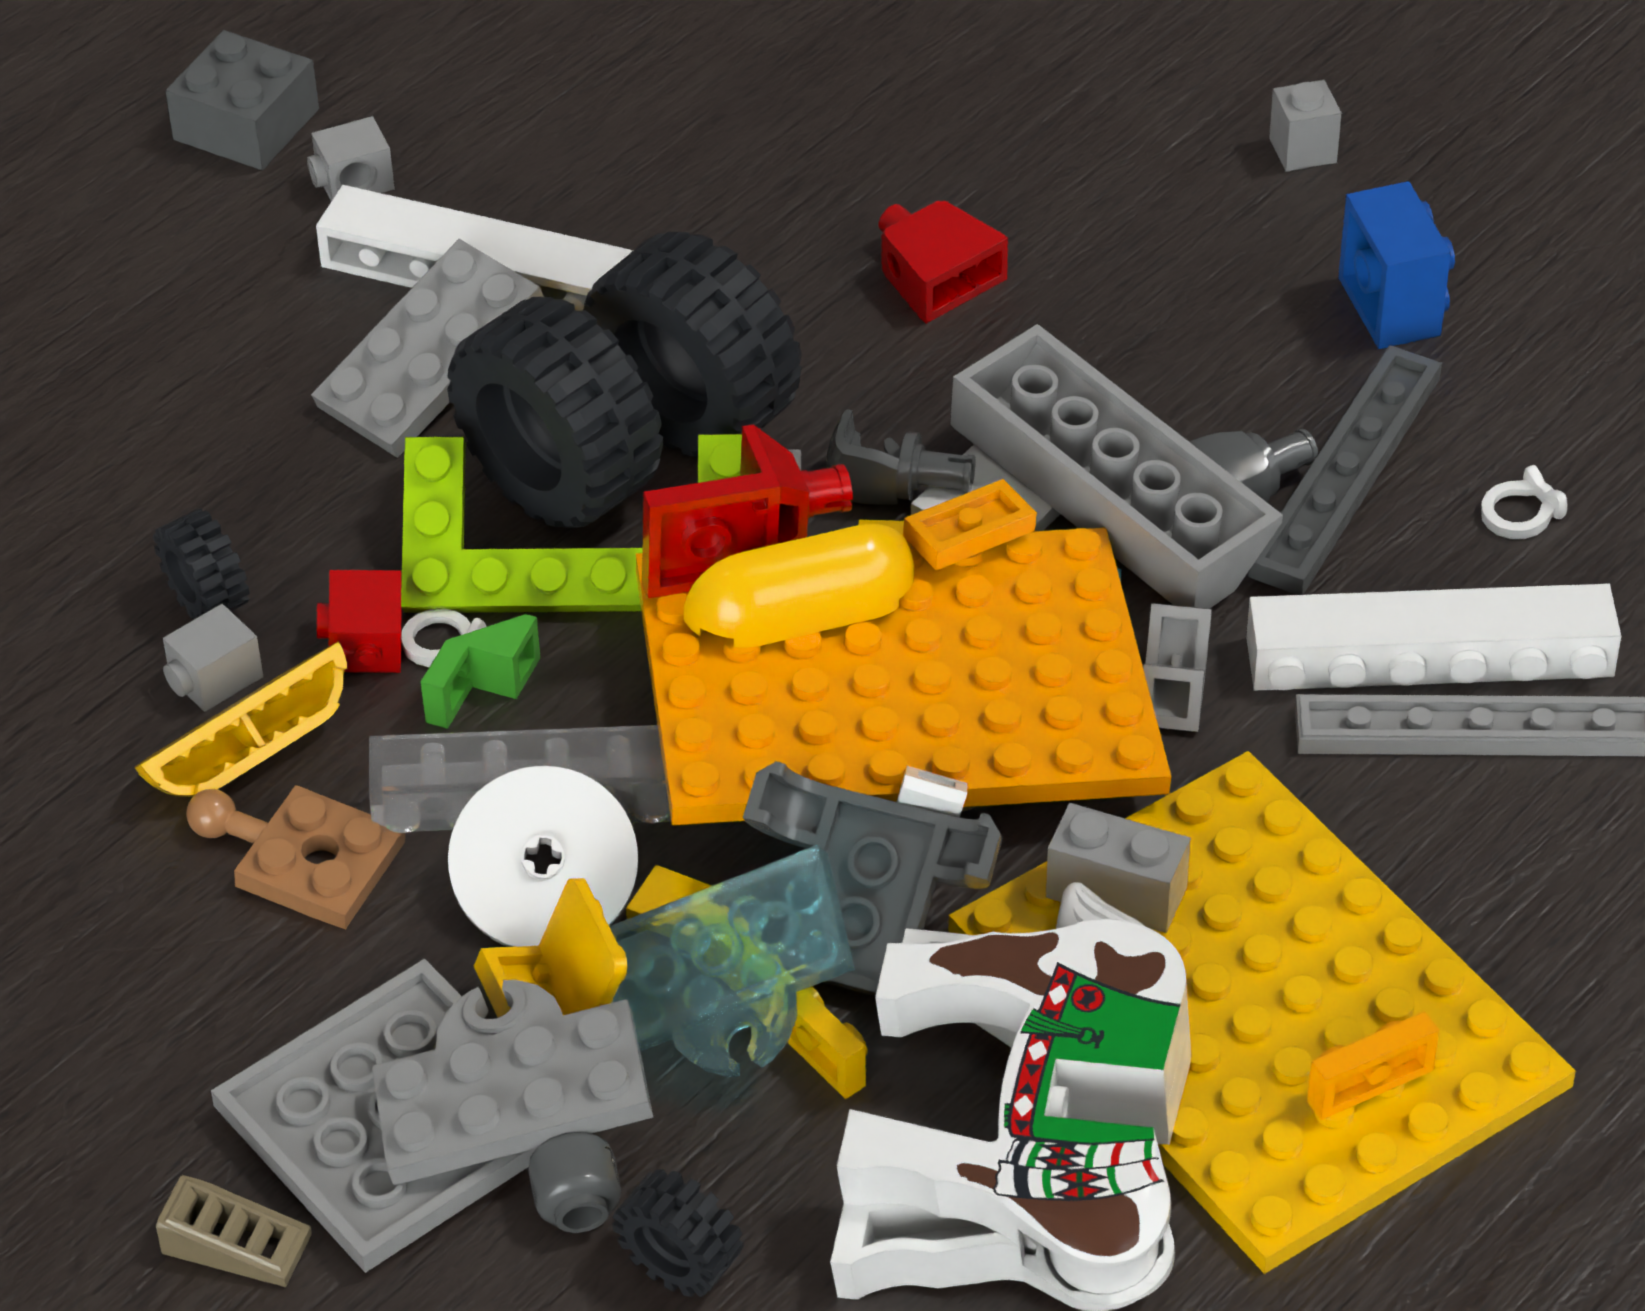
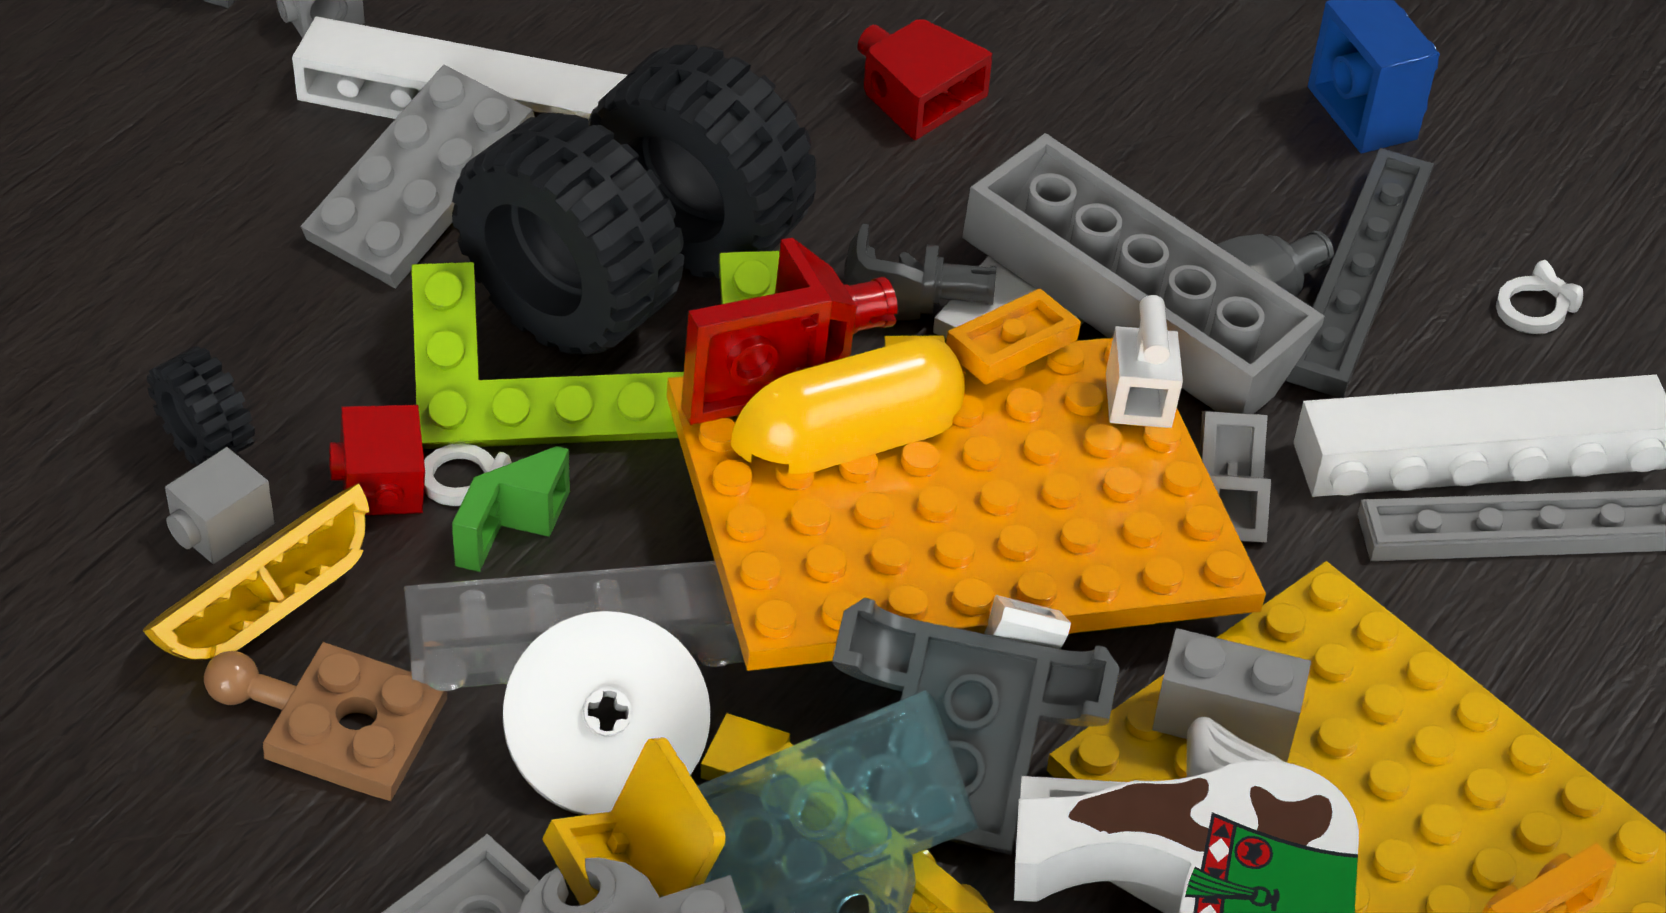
camera: 10 degrees left, 0 degrees up
none -> white brick [1105,295,1183,428]

